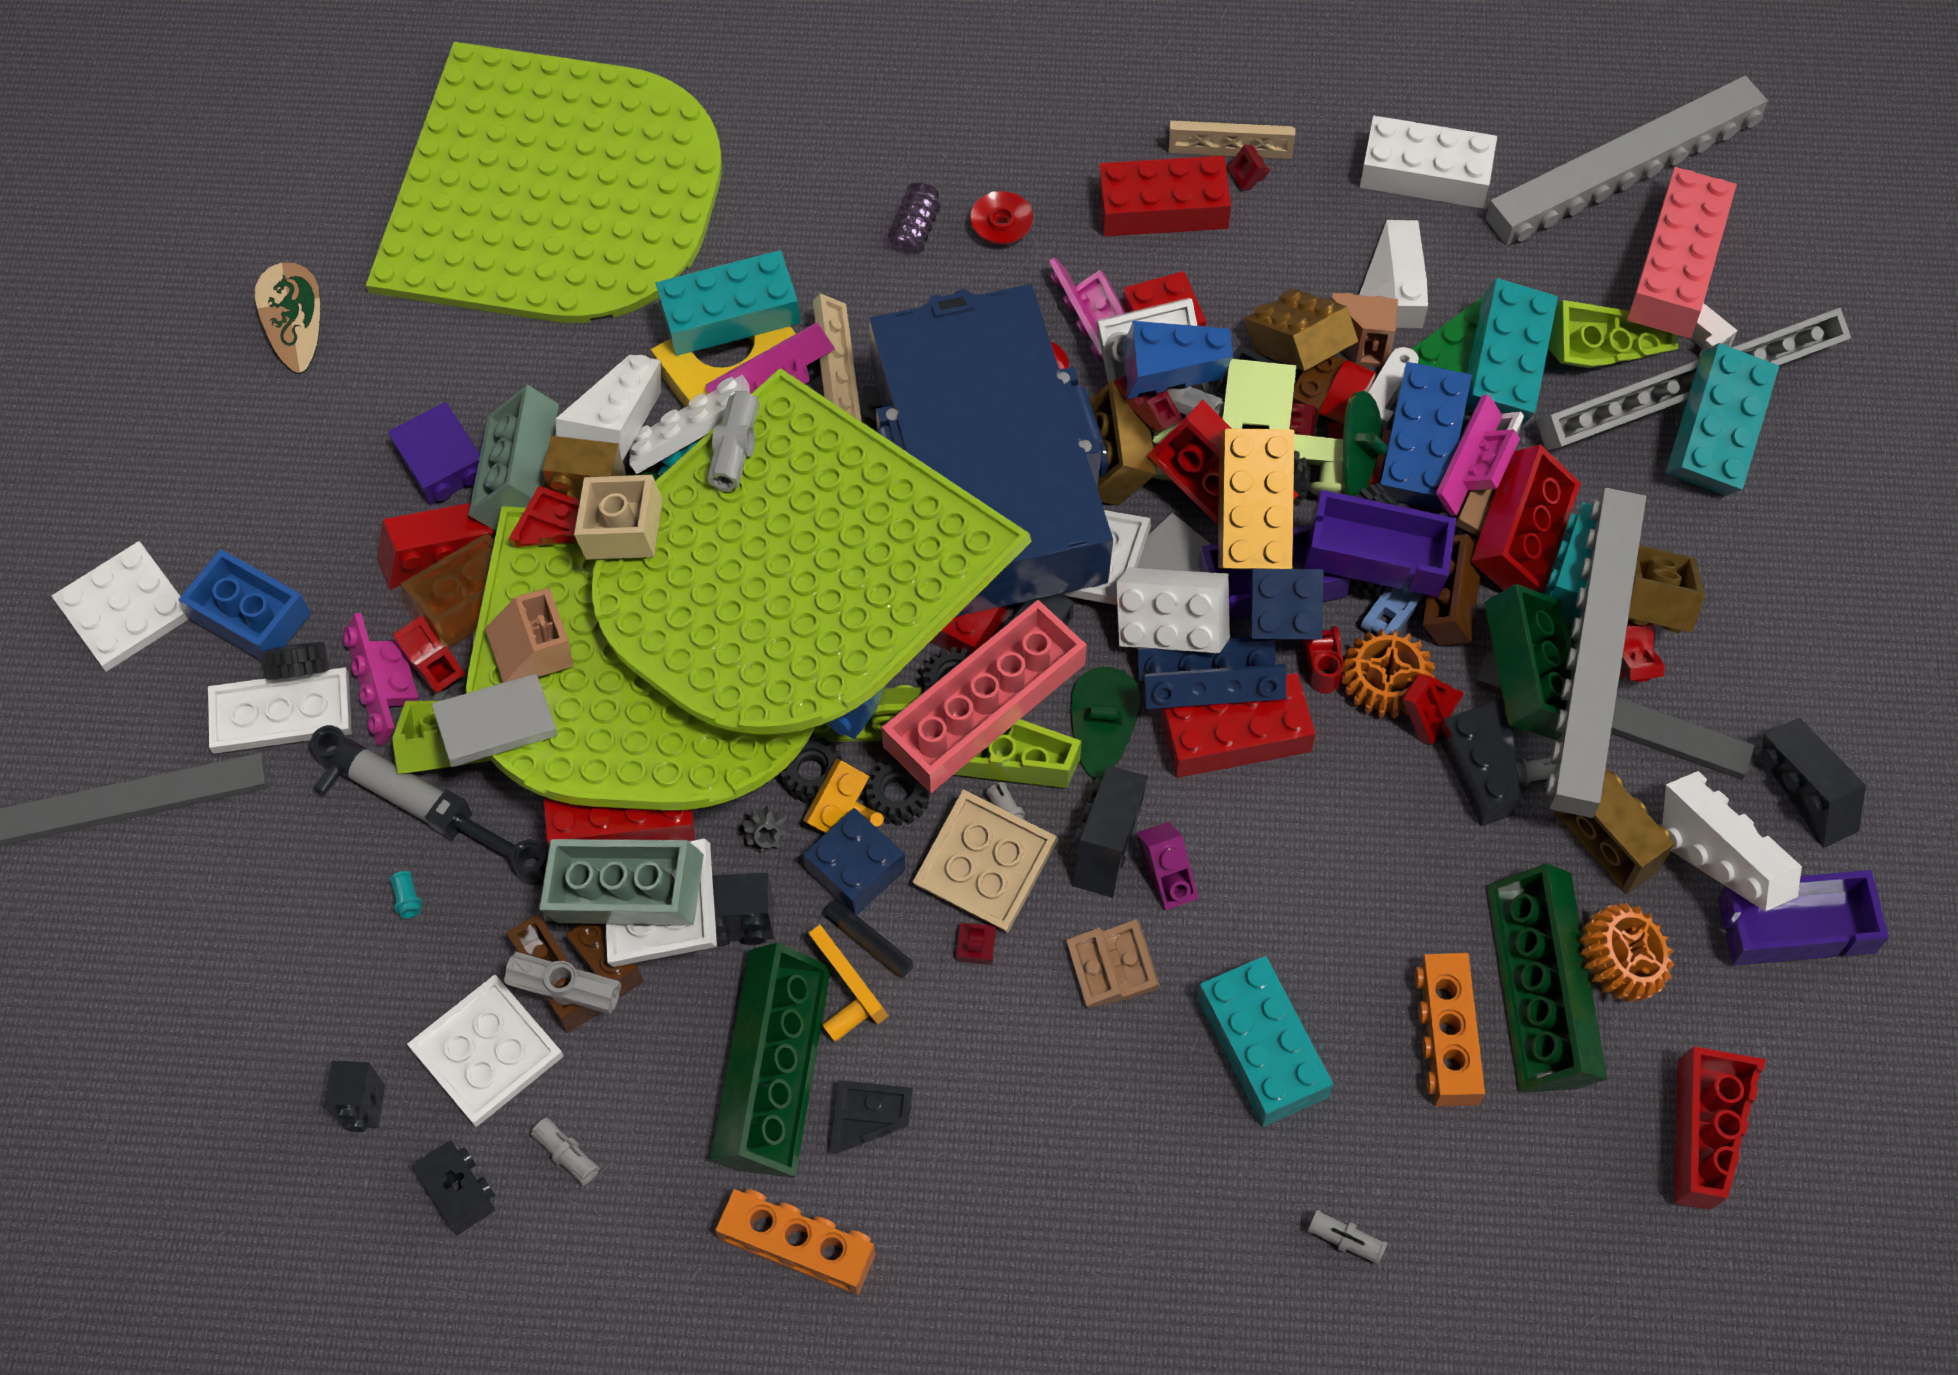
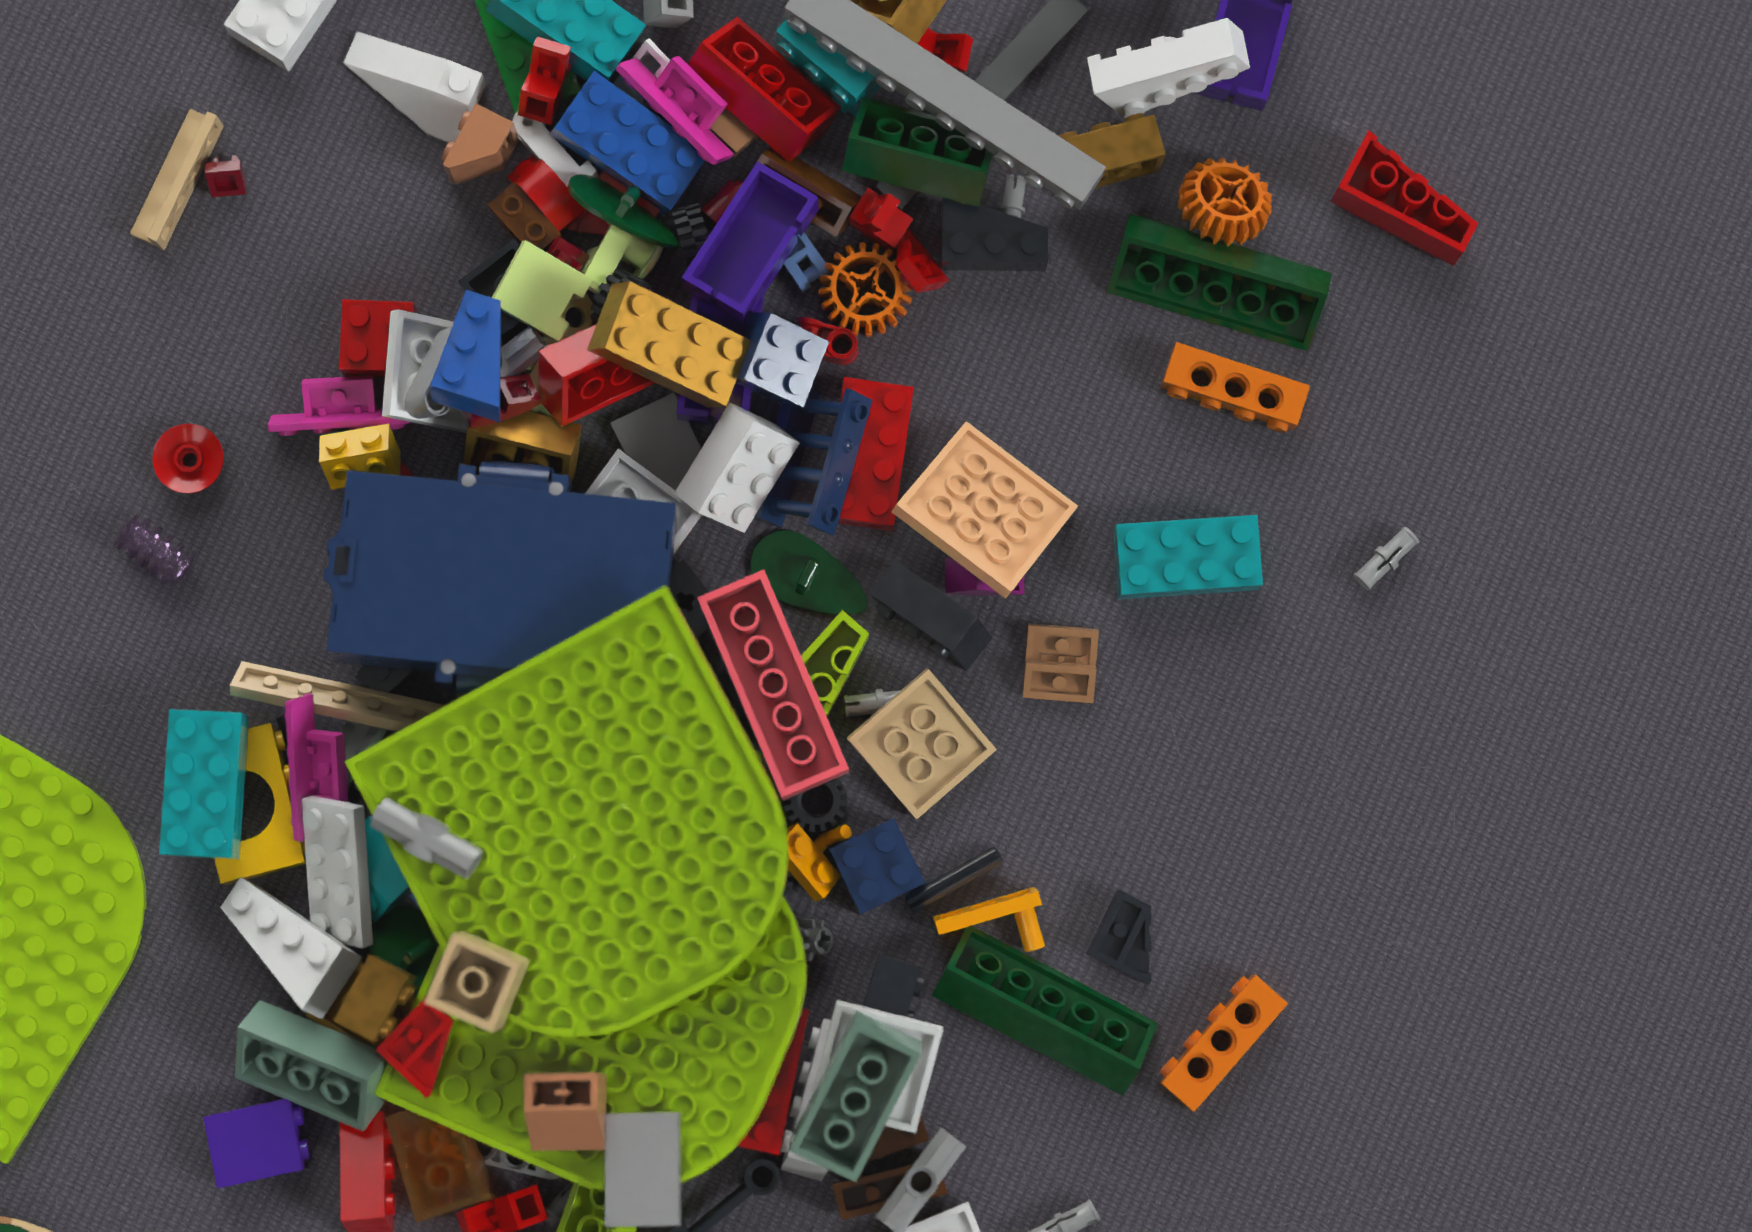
camera: 80 degrees left, 20 degrees up
dark red tile [956,923,996,965] -> none
red brick [1099,155,1231,237] -> none
pearl gold brick [1244,289,1358,371] -> none
none -> yellow brick [319,423,400,490]
none -> red brick [518,37,571,125]
none -> red brick [848,188,913,250]
none -> light nougat plate [892,421,1078,599]

